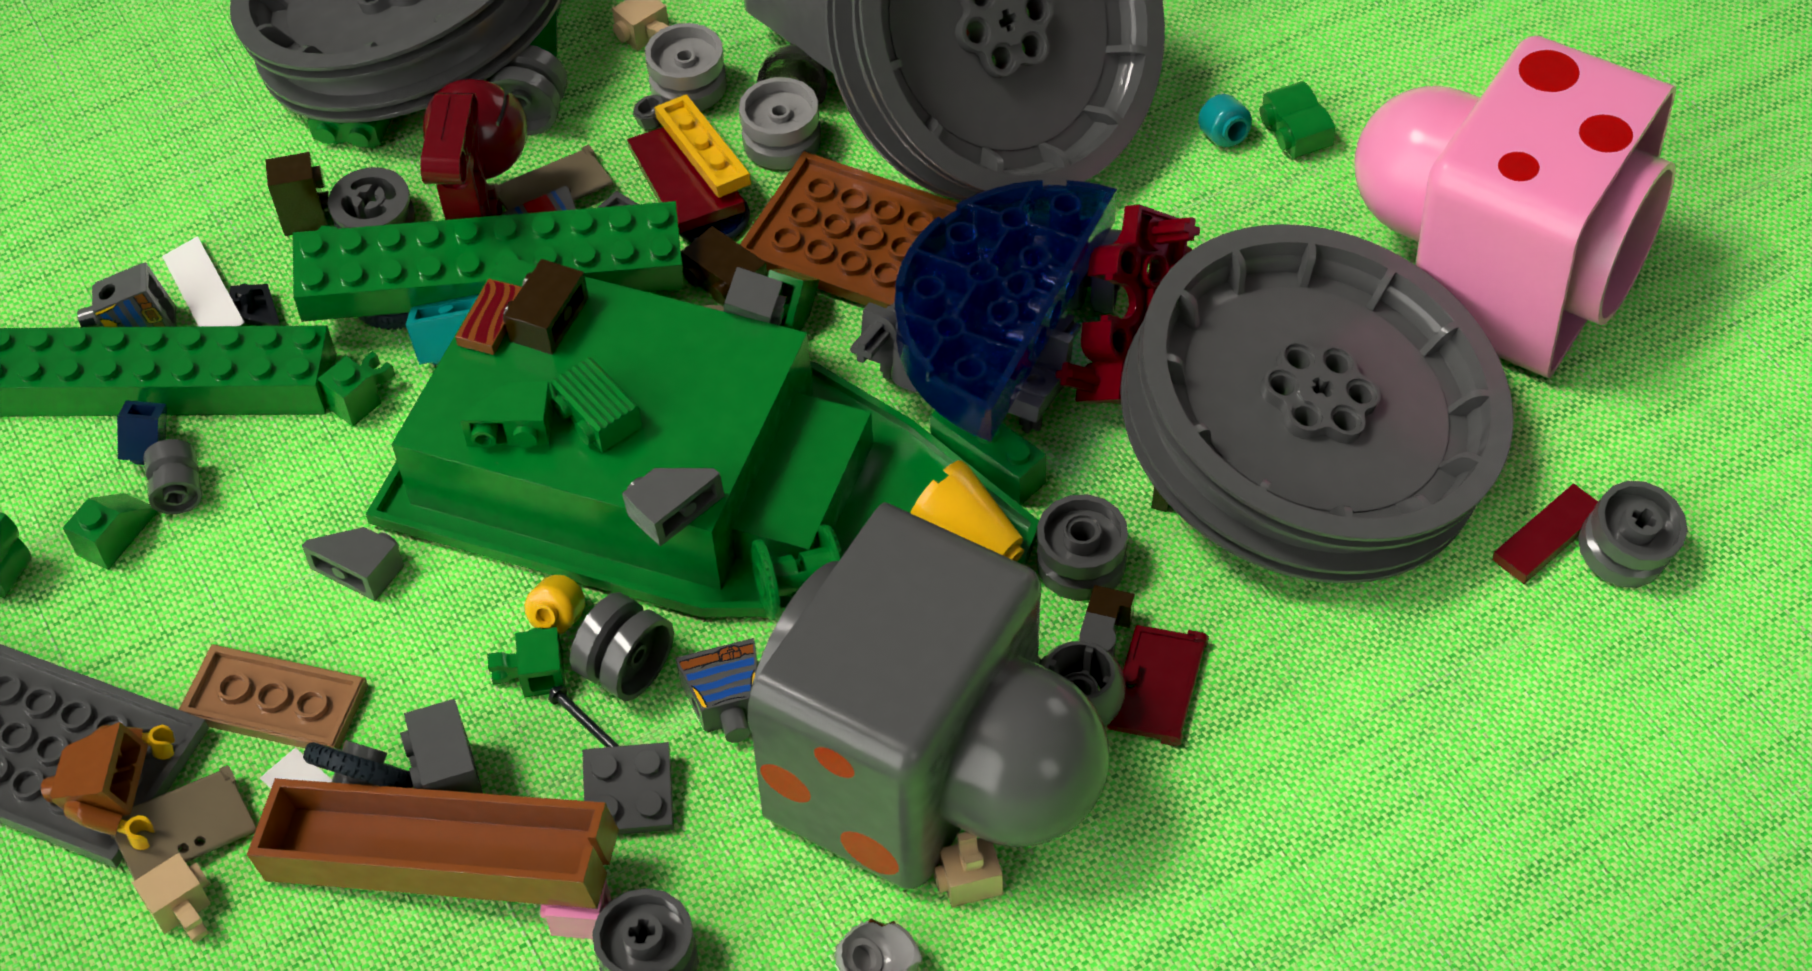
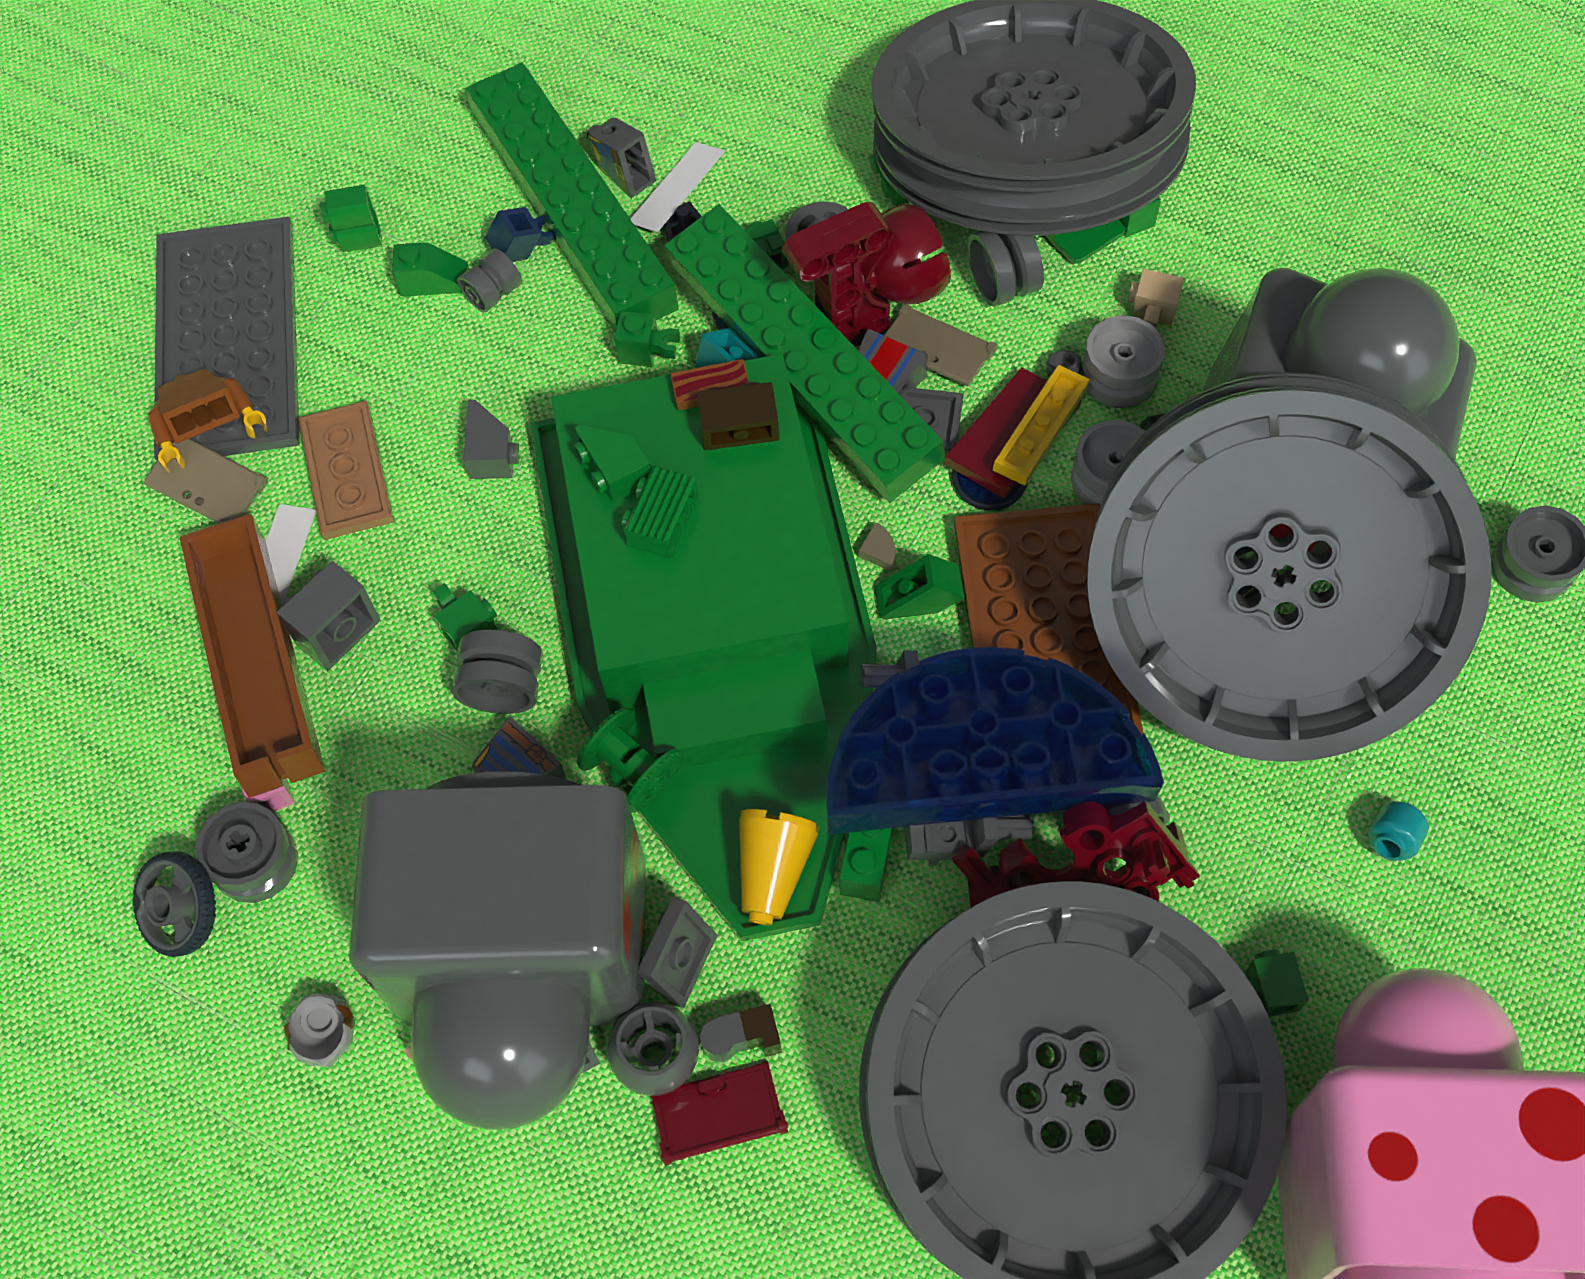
camera: 60 degrees right, 10 degrees up
tan brick [131,853,211,944] -> none
dark brown brick [265,152,330,236] -> none
black wheel [303,740,414,788] -> none
yellow head [524,574,585,634] -> none
black axle [548,685,619,747] -> none
dark grey plate [582,742,674,835] -> none
dark grey slope [622,468,724,546] -> none
dark brown brick [681,226,768,305] -> none
dark grey brick [723,267,787,326] -> none
dark grey wheel [1037,494,1128,601] -> none
green brick [1259,81,1335,158] -> none

